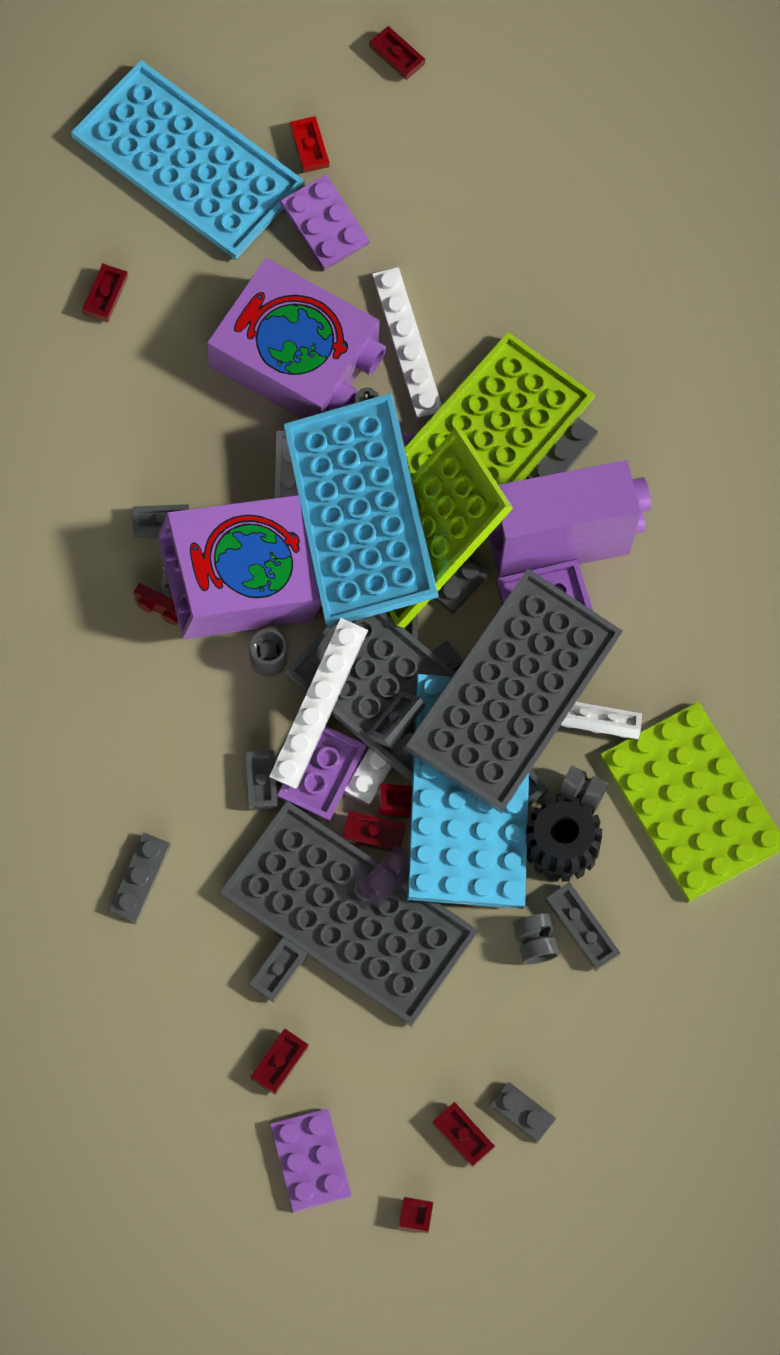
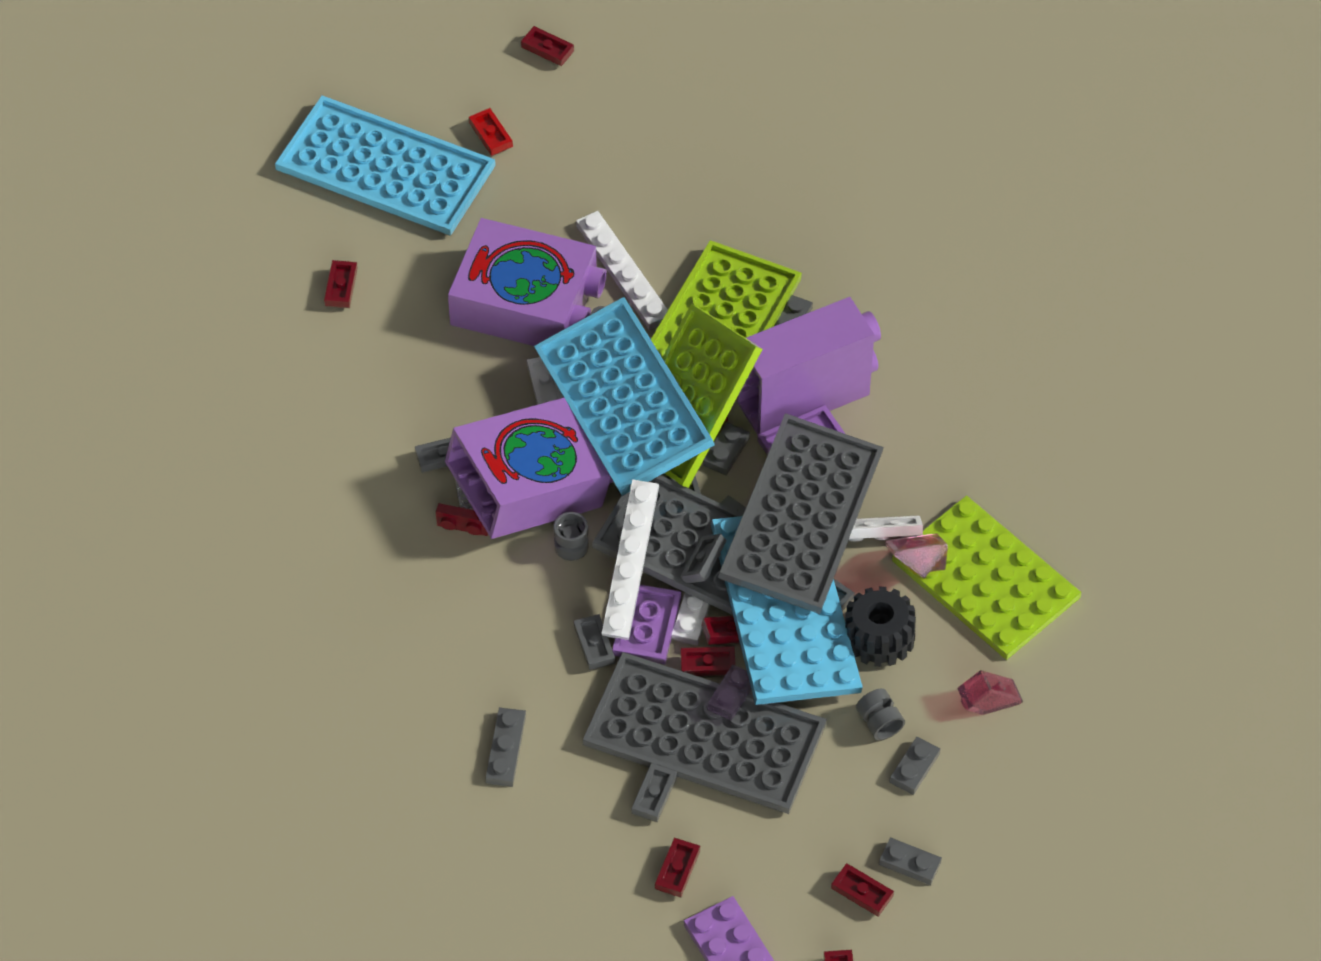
camera: 10 degrees left, 15 degrees down
medium lavender plate [280,174,370,271] -> none
dark grey plate [545,882,621,971] -> none
dark grey wheel [556,765,609,816] -> none
none -> clear pink slope [885,533,948,579]
none -> dark grey plate [890,736,941,795]
none -> clear pink slope [957,670,1023,715]

